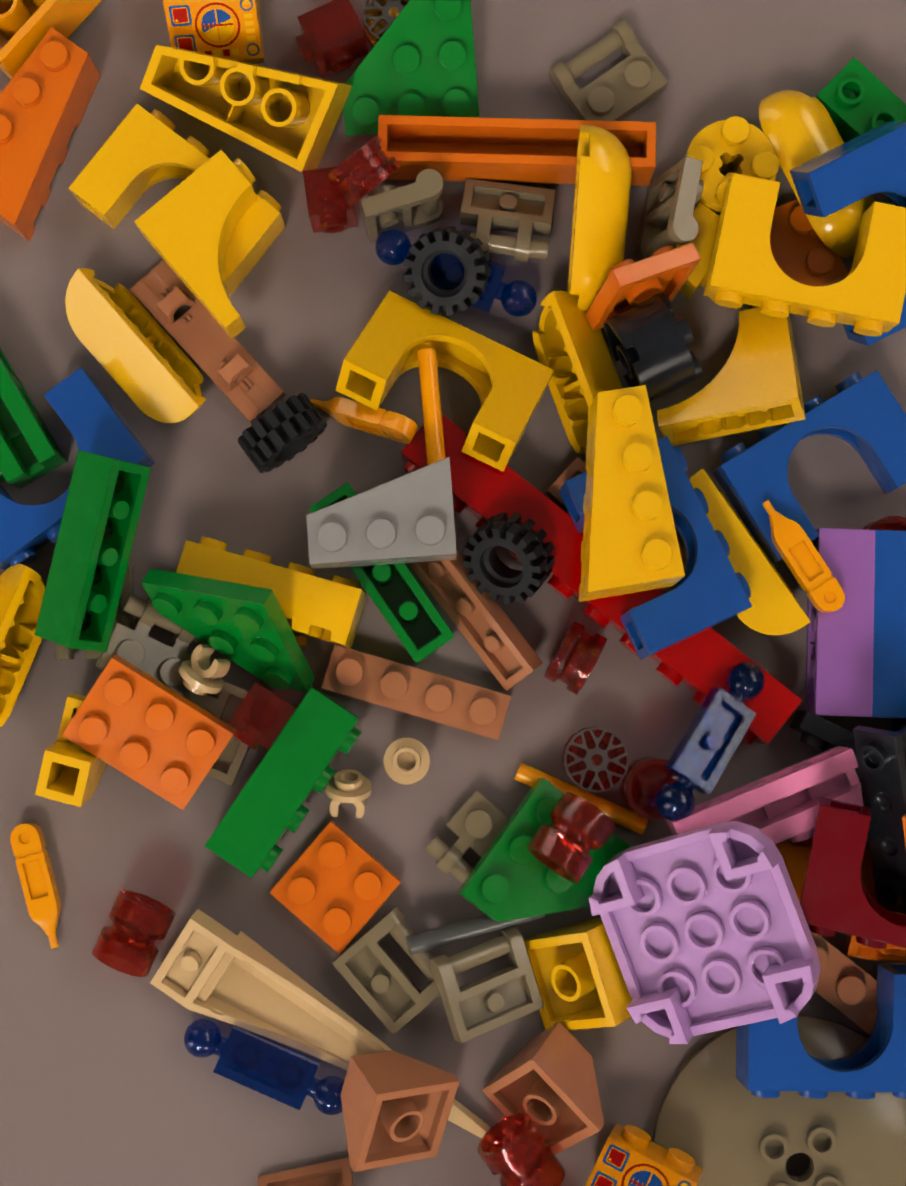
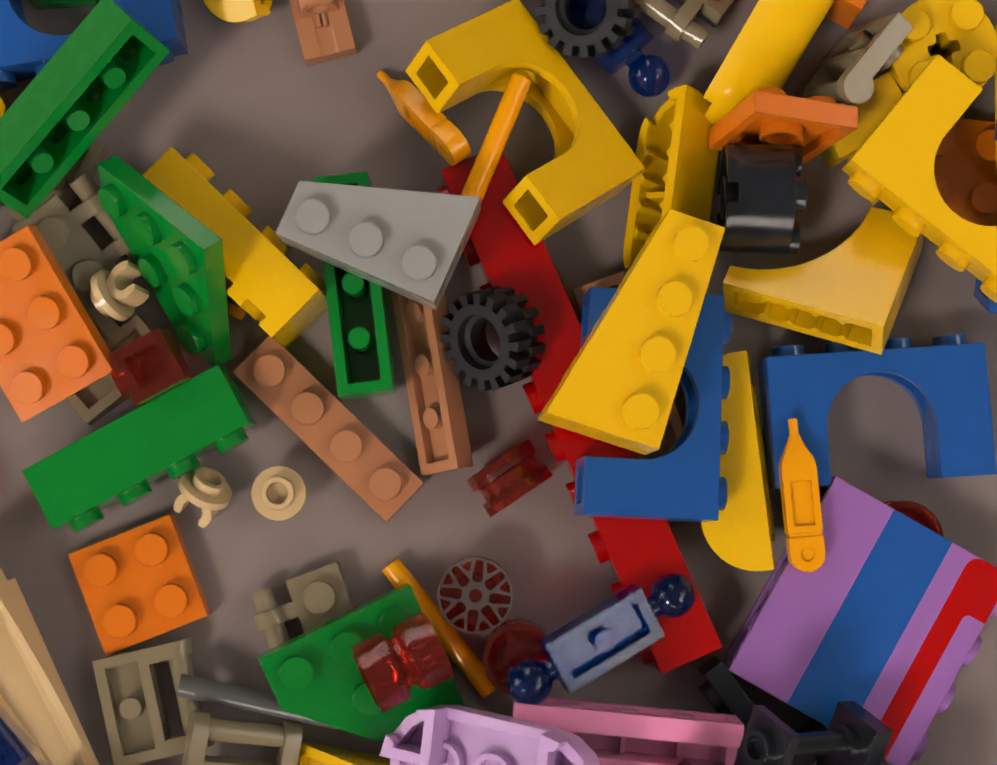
camera: 30 degrees right, 0 degrees up
black tyre [238,393,327,473] -> none

